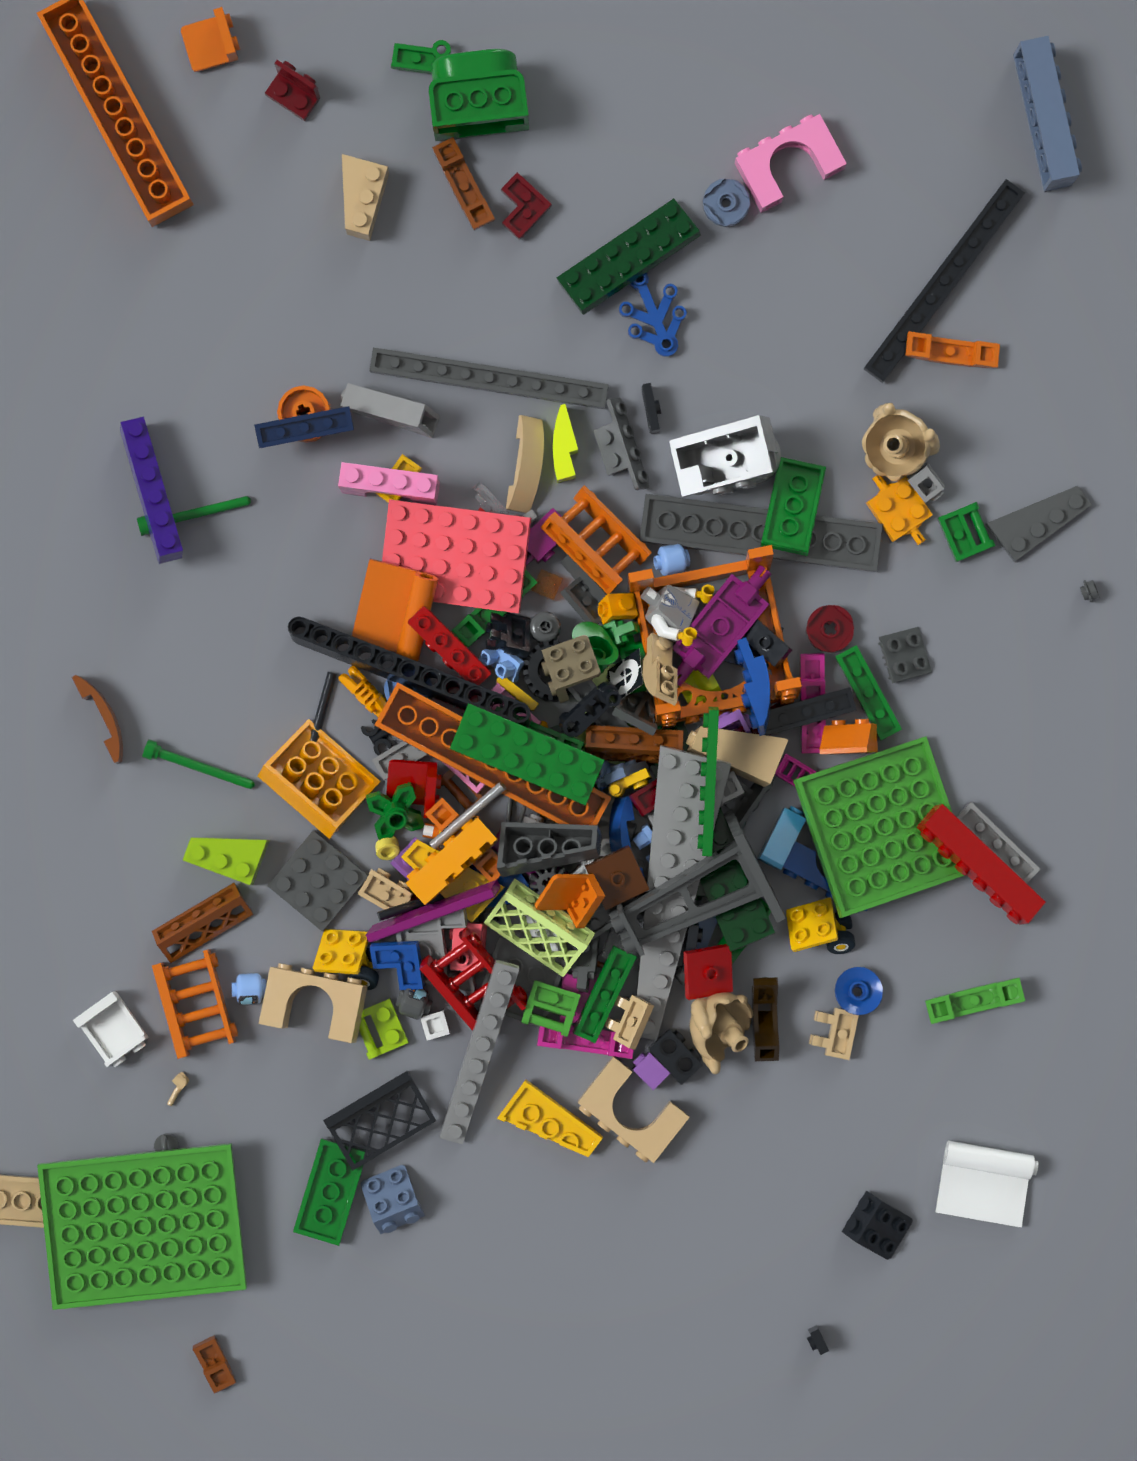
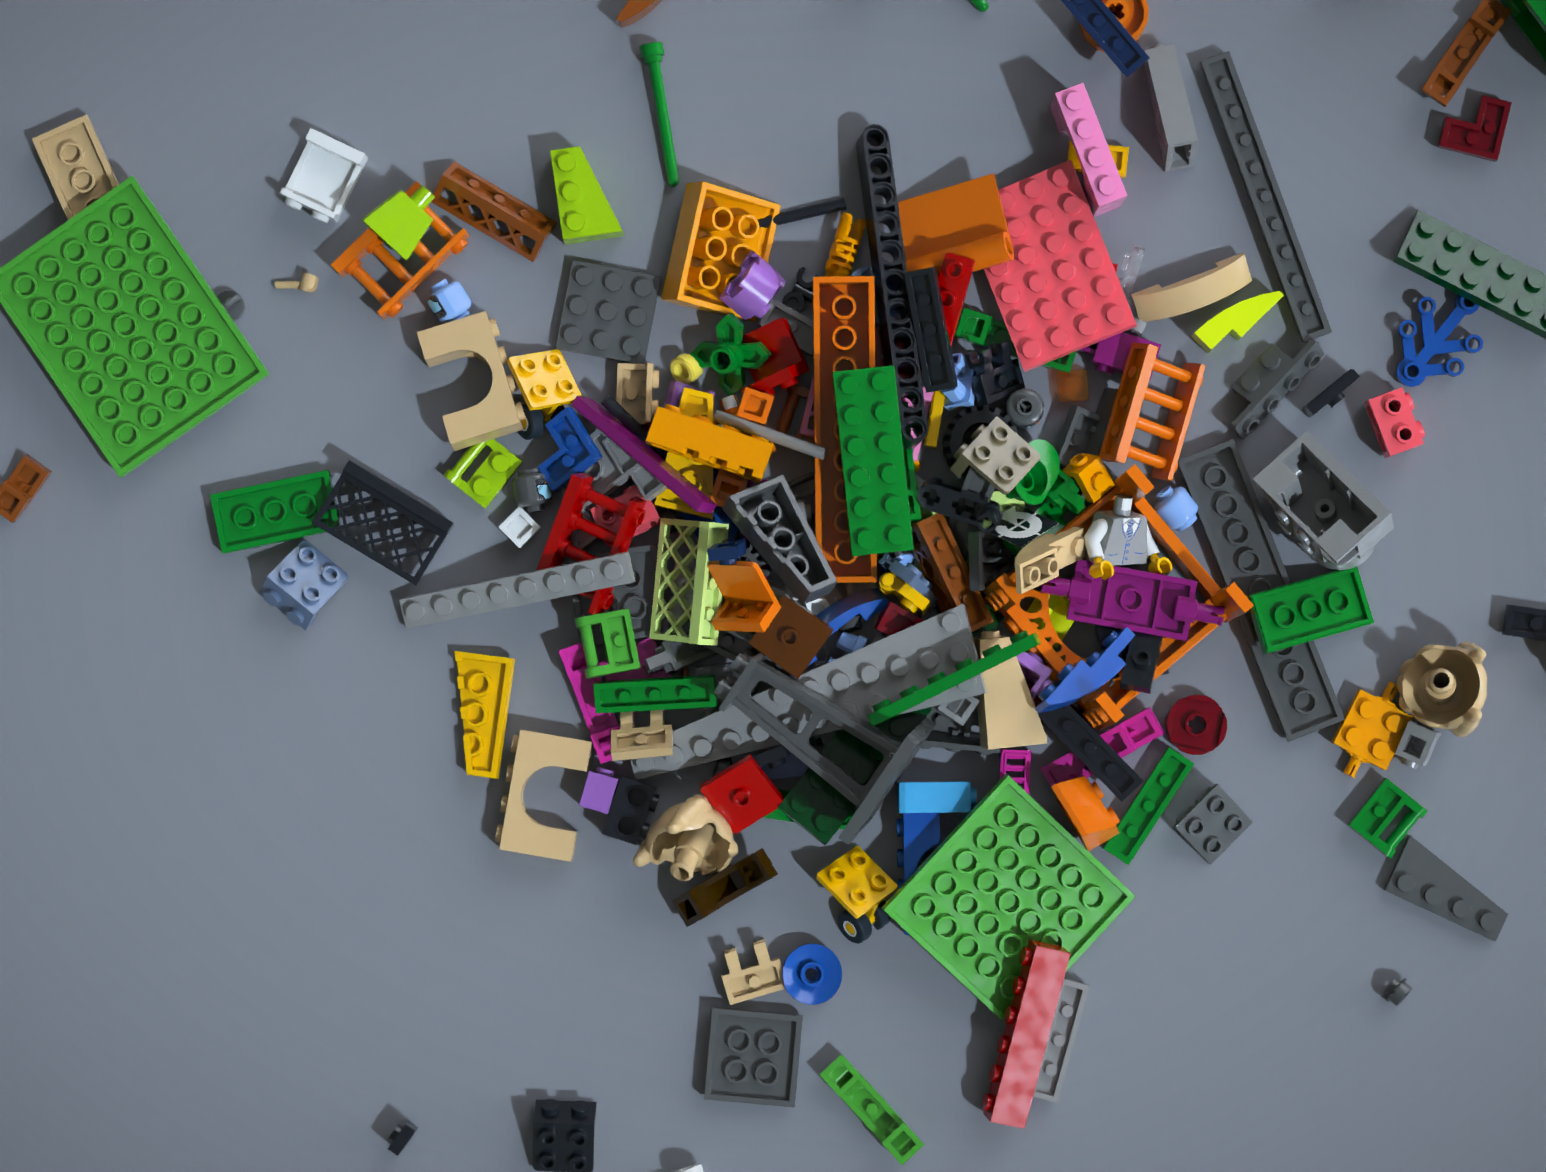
camera: 60 degrees right, 0 degrees up
none -> lime torso [362,185,435,260]
none -> dark grey plate [704,1007,803,1107]
none -> dark blue plate [707,537,747,565]
none -> medium lavender cylinder [719,250,785,320]
none -> black plate [904,267,958,393]
none -> coral brick [1364,387,1425,459]

